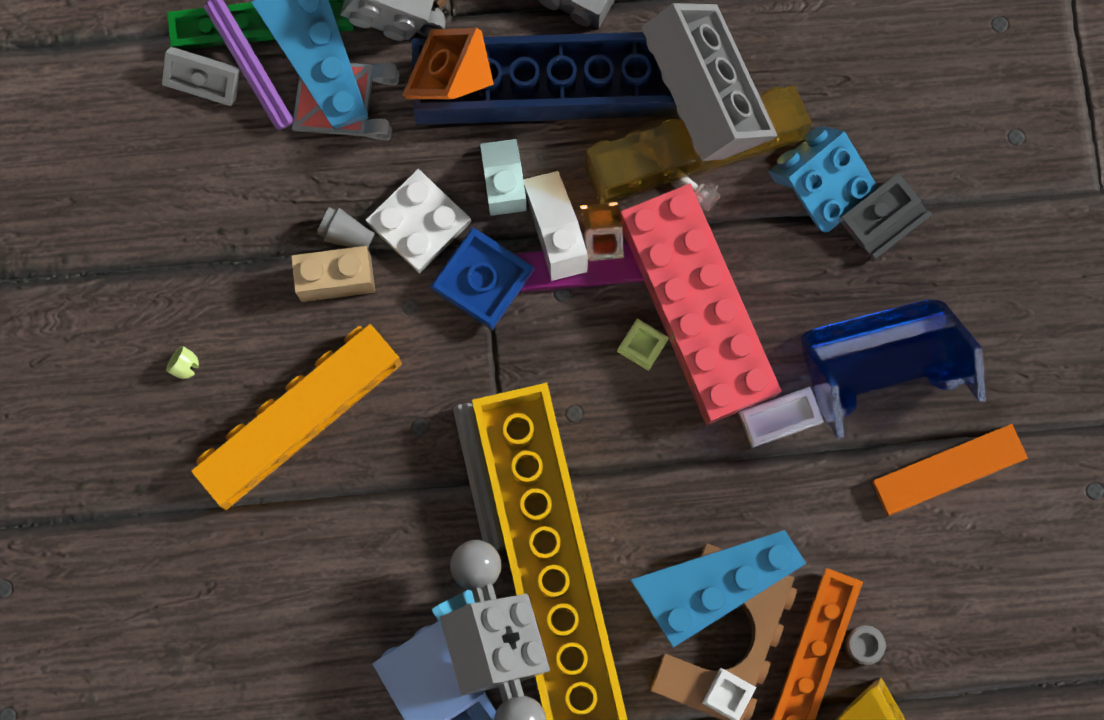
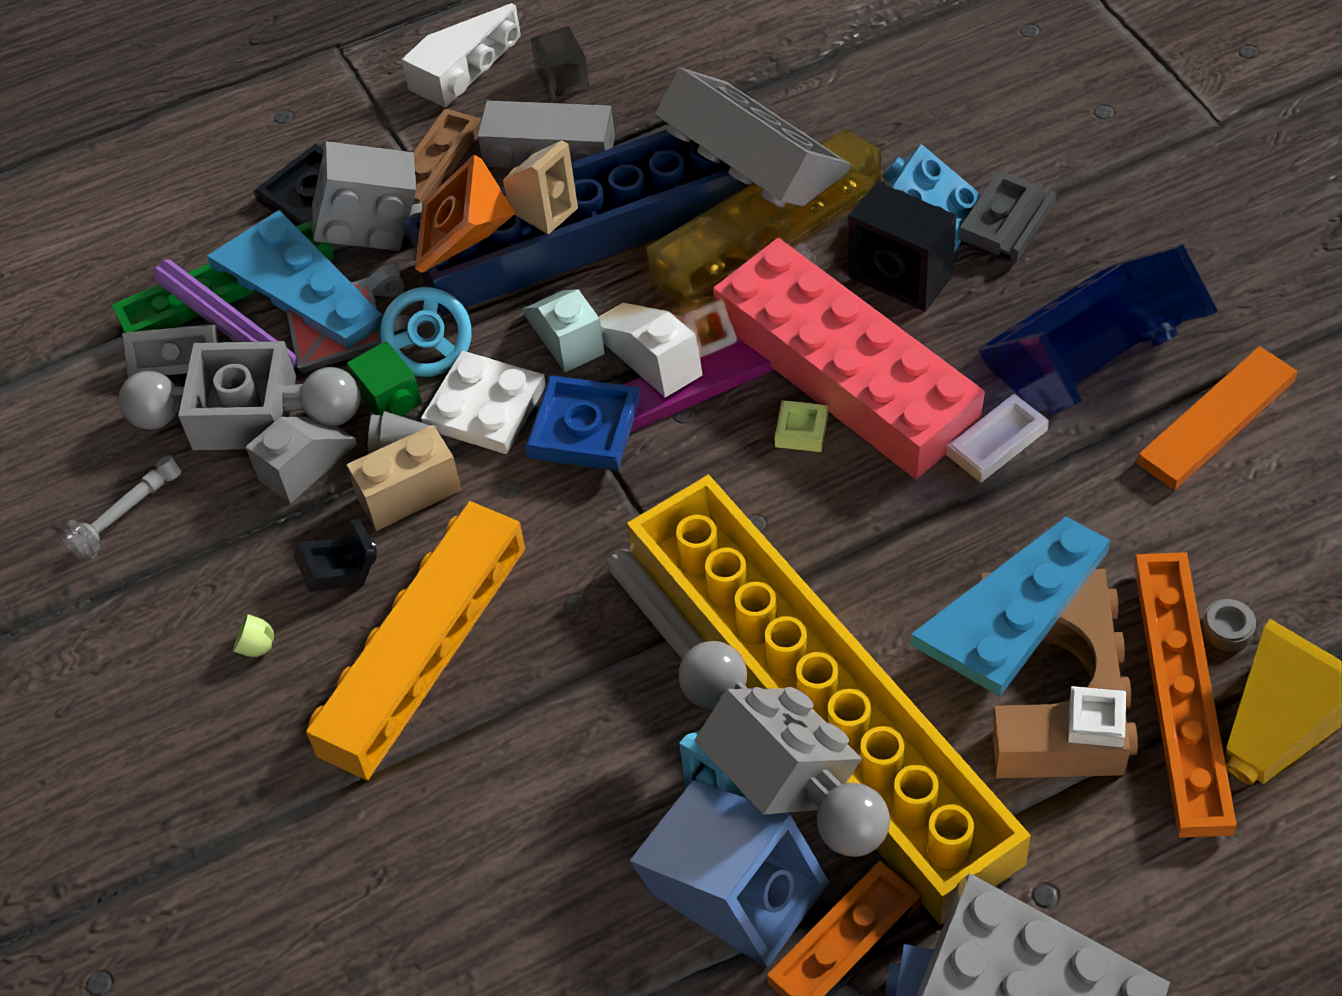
camera: 15 degrees left, 25 degrees down
none -> light grey piece [62,455,182,560]
none -> light grey brick [118,341,361,450]
none -> light grey slope [246,417,357,504]
none -> black bracket [294,519,377,592]
none -> green brick [347,341,422,416]
none -> medium azure piece [380,287,472,377]
none -> tan slope [503,140,578,235]
none -> black brick [848,181,957,312]

